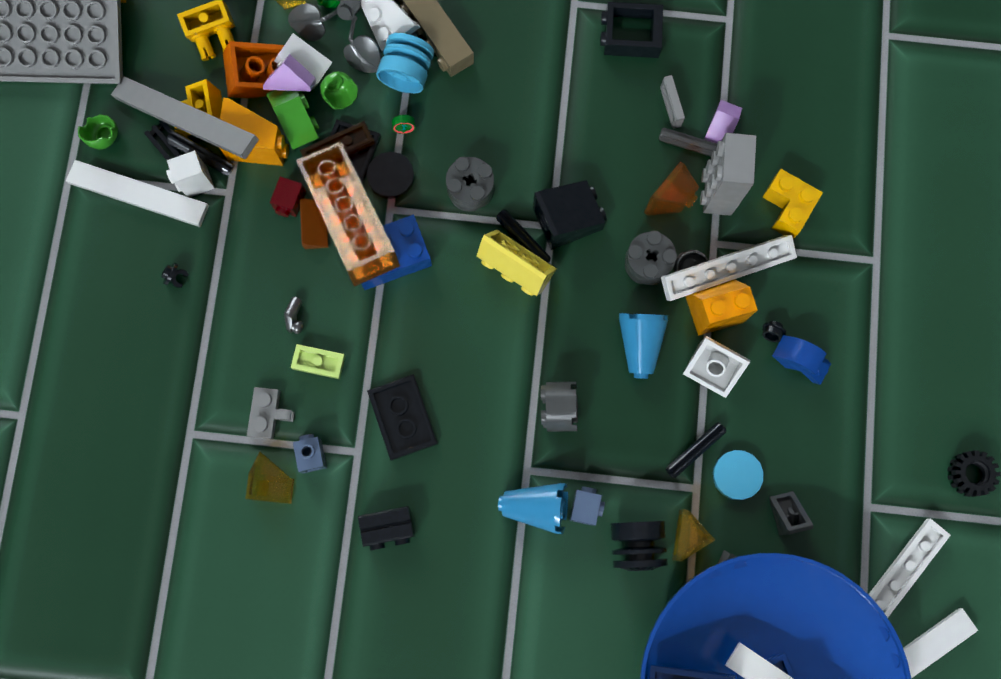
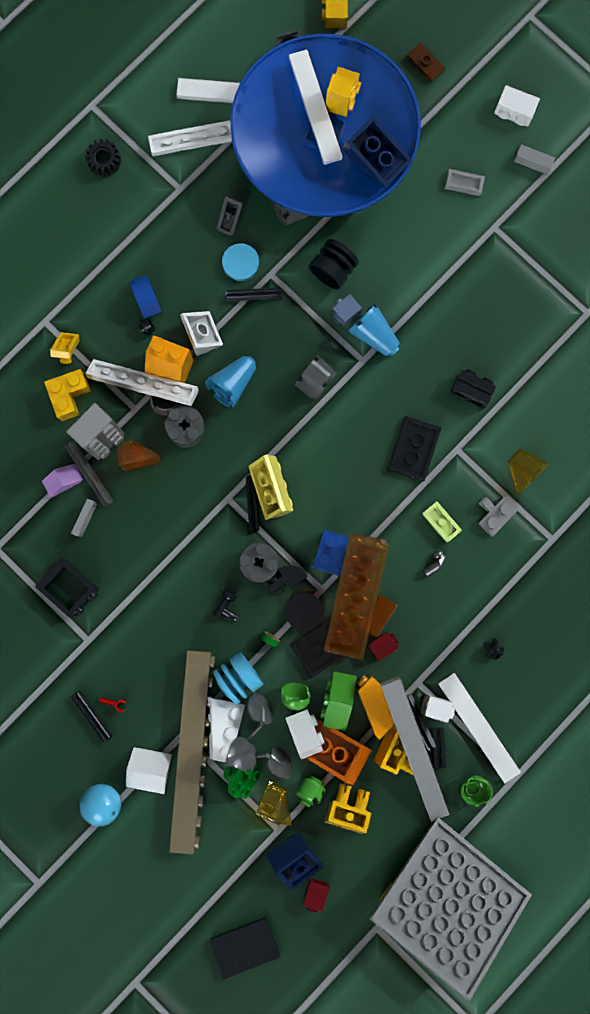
camera: 140 degrees left, 5 degrees up
lavender slope [263,54,316,92] -> none
sand blue brick [293,434,327,474] -> none
dark brown tile [300,121,375,173] -> none
black slope [533,180,607,250] -> none
clear yellow slope [672,509,715,561] -> none
none -> yellow tile [50,332,79,364]
none -> black piece [212,589,239,622]
none -> black brick [267,565,307,594]
none -> bright green head [296,776,325,808]

